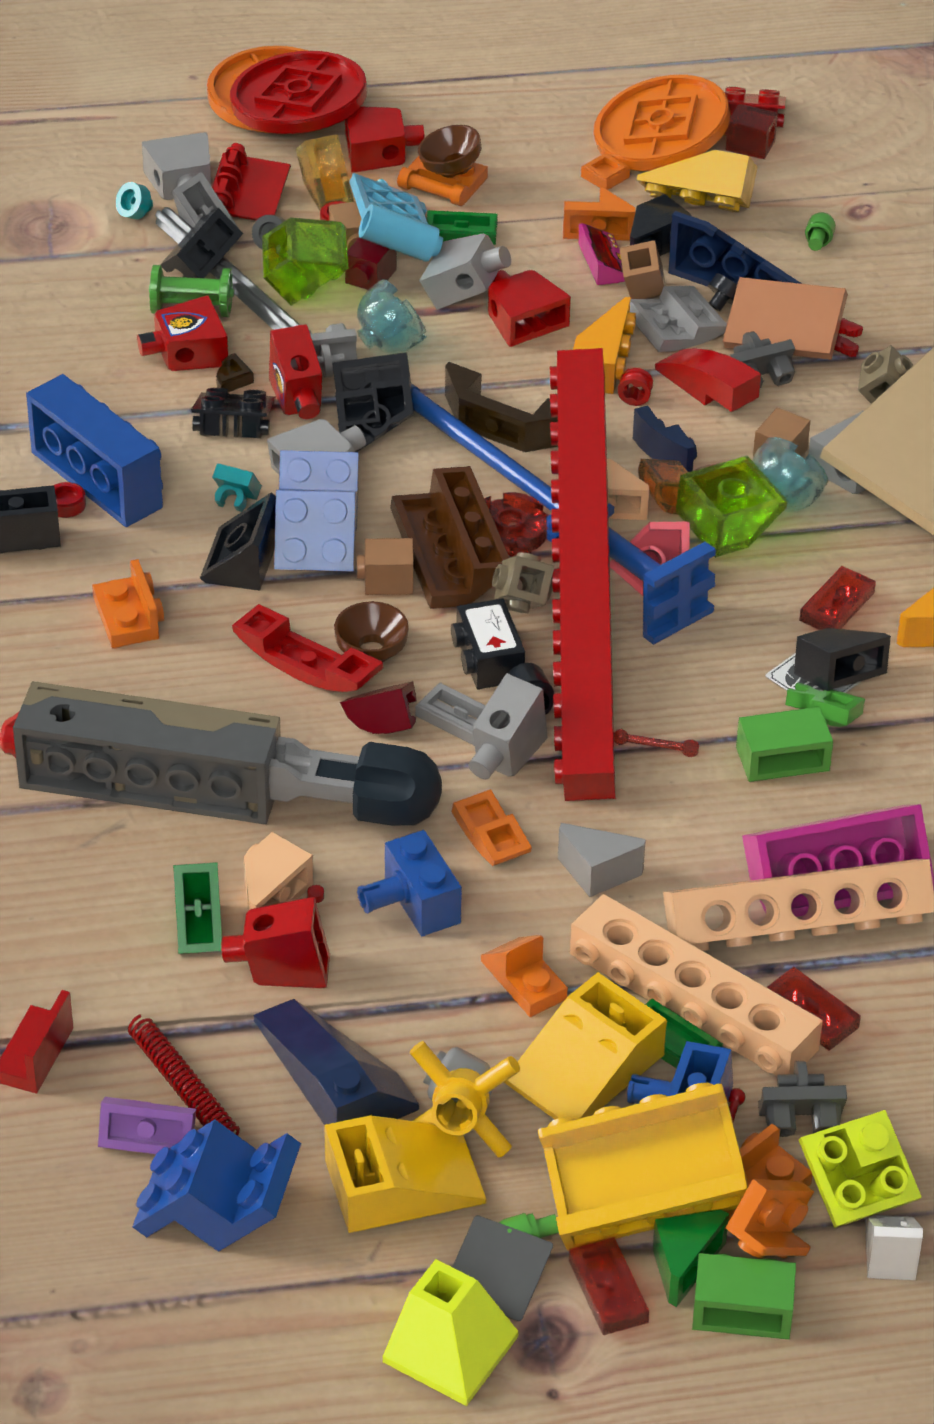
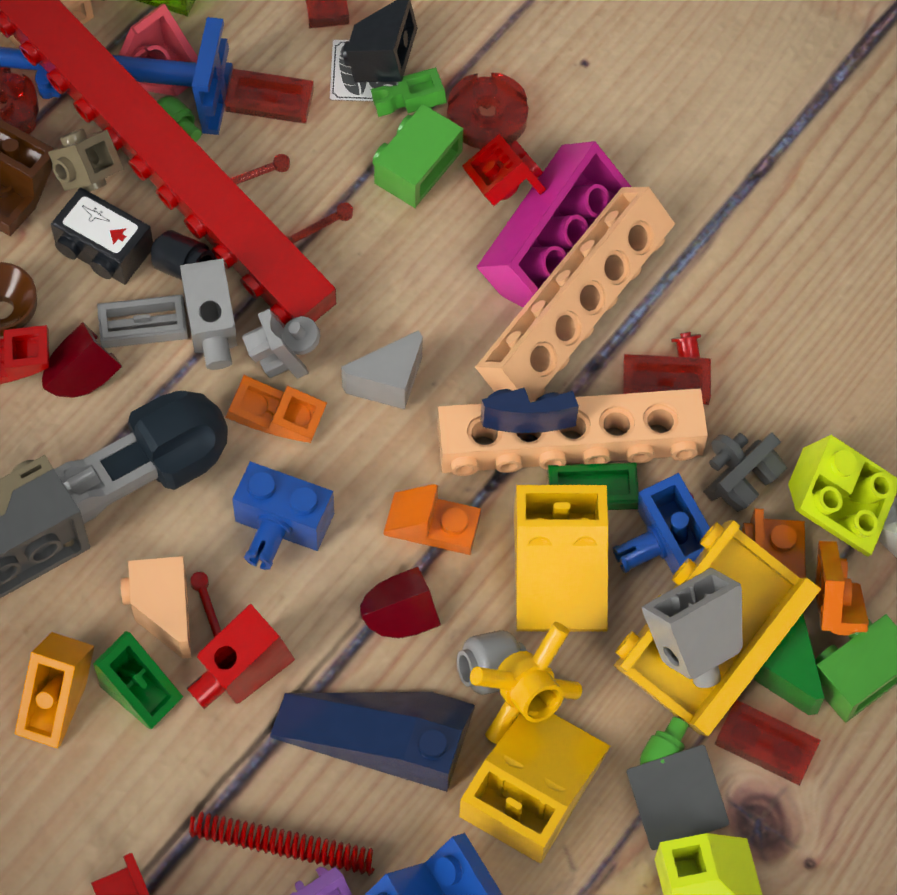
camera: 45 degrees left, 20 degrees up
none -> light orange slope [15,632,94,749]
none -> bright green cylinder [157,96,202,142]
none -> clear red plate [225,69,314,124]
none -> clear red hinge [230,154,290,185]
none -> light grey hips [242,308,321,379]
none -> dark red brick [360,567,441,639]
none -> clear red plate [447,72,529,150]
none -> red bracket [462,133,547,206]
none -> dark blue slope [480,387,579,433]
none -> light grey torso [642,568,743,688]
none -> red piece [671,332,701,363]

